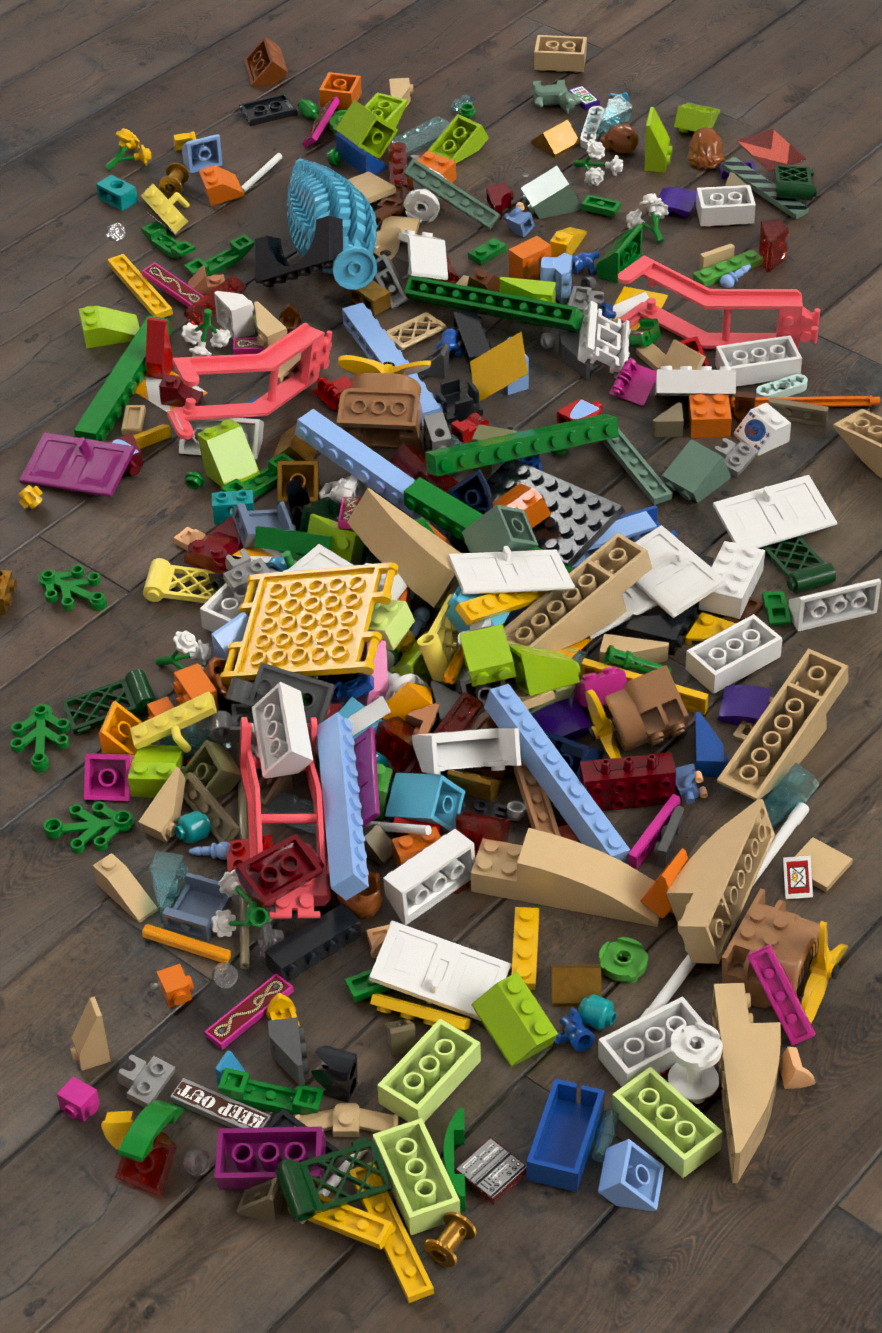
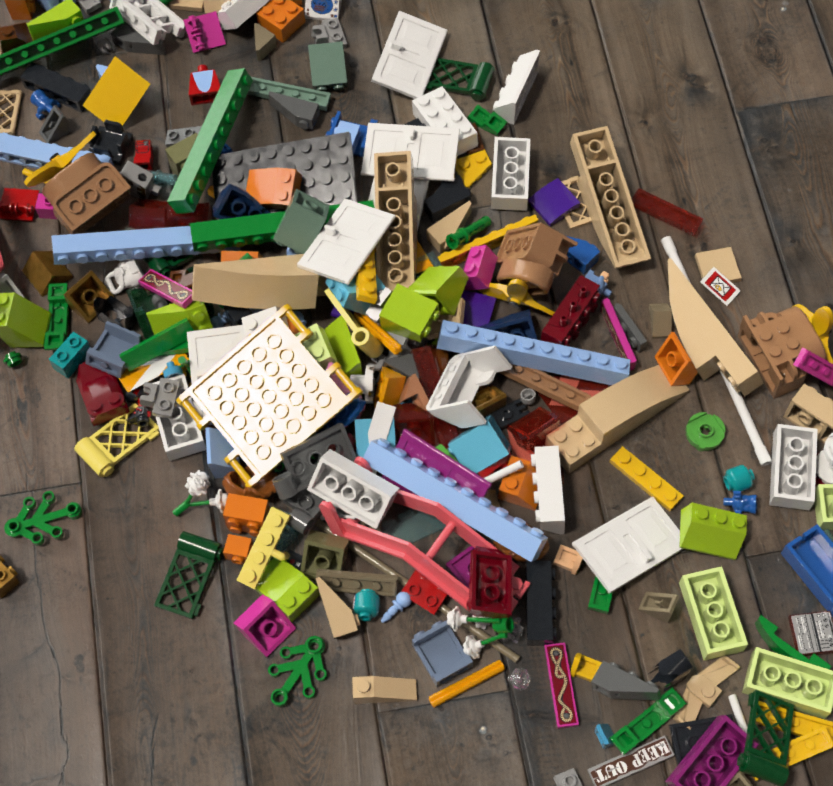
camera: 50 degrees left, 20 degrees up
green plant [10,704,70,773] -> none
light orange slope [99,701,142,755] -> none
clear light blue slope [150,851,188,923] -> none
orange brick [157,964,194,1008] -> none
light nougat tile [174,527,206,551] -> none
yellow plate [370,994,472,1031] -> none
pearl gold slope [551,964,602,1007] -> none
clear light blue slope [764,763,820,828] -> none
none -> dark grey slope [268,91,320,131]
none -> clear red plate [632,188,703,236]

